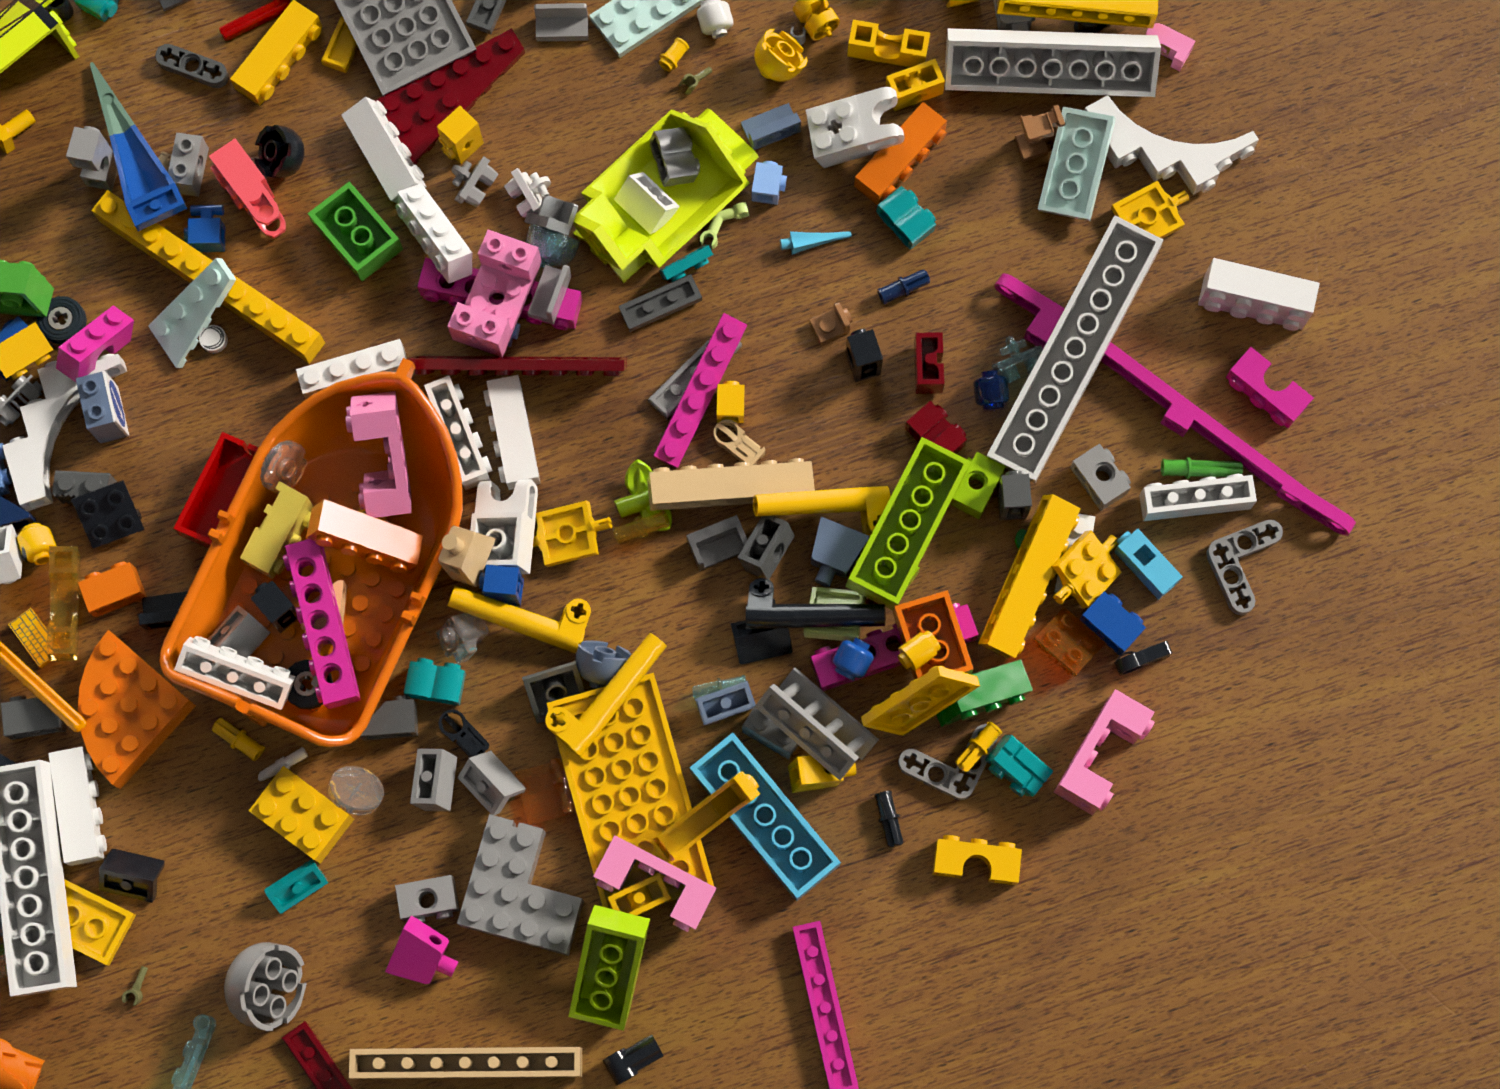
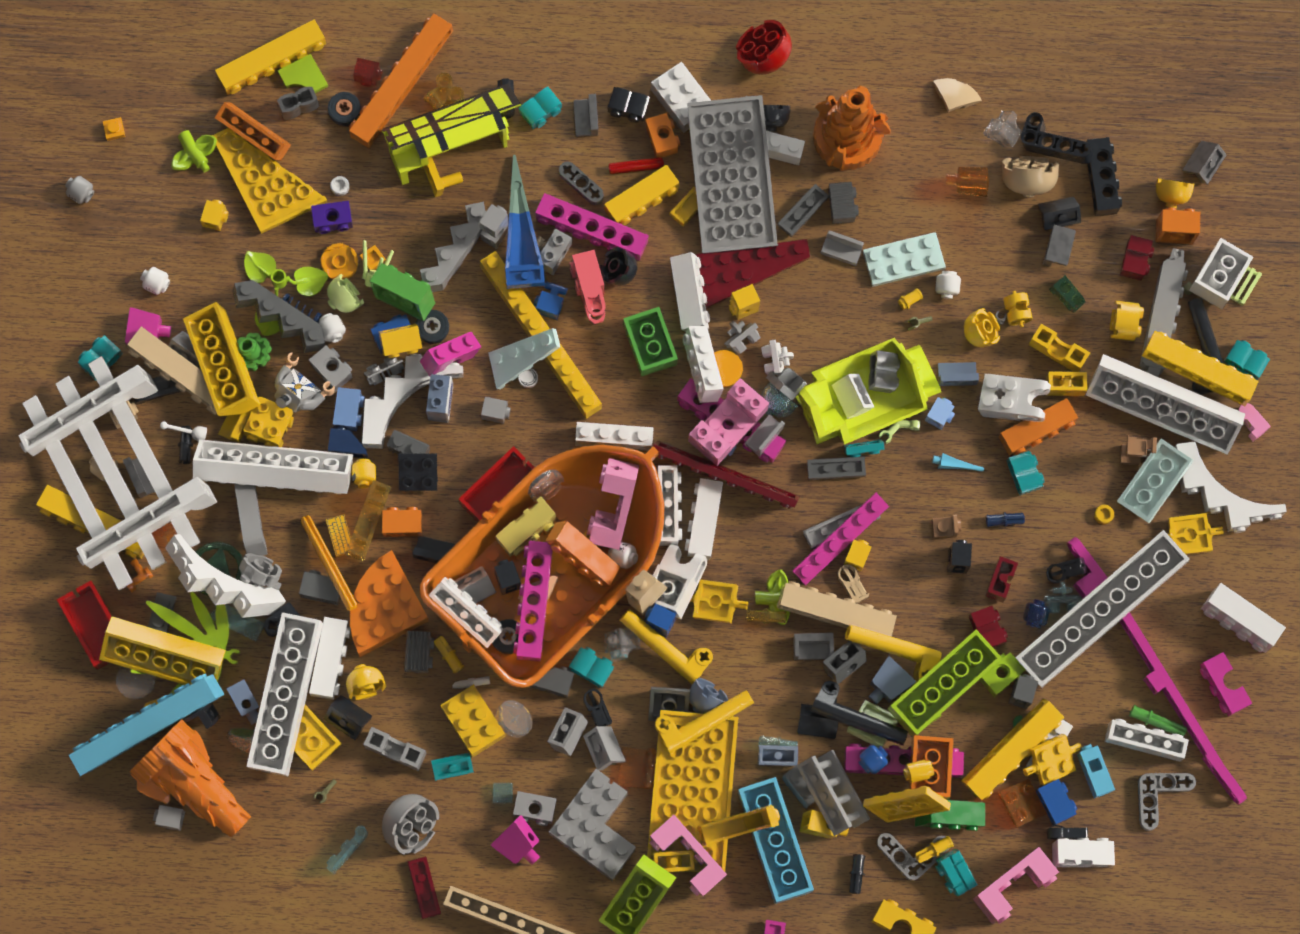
camera: 15 degrees right, 0 degrees up
light grey brick [1070,444,1131,511] -> none
none -> yellow cylinder [346,664,386,700]
none -> light grey arch [363,727,427,771]
none -> dark grey brick [404,631,435,673]
none -> light grey brick [420,202,486,292]
none -> light grey brick [481,397,511,424]
none -> clear light blue tile [493,783,513,803]
none -> dark pink brick [535,193,649,261]
none -> white head [608,541,638,569]
none -> light orange tile [714,350,743,388]
none -> black piece [1046,557,1087,583]
none -> white wedge [1052,838,1115,867]
none -> yellow tile [1094,505,1114,525]

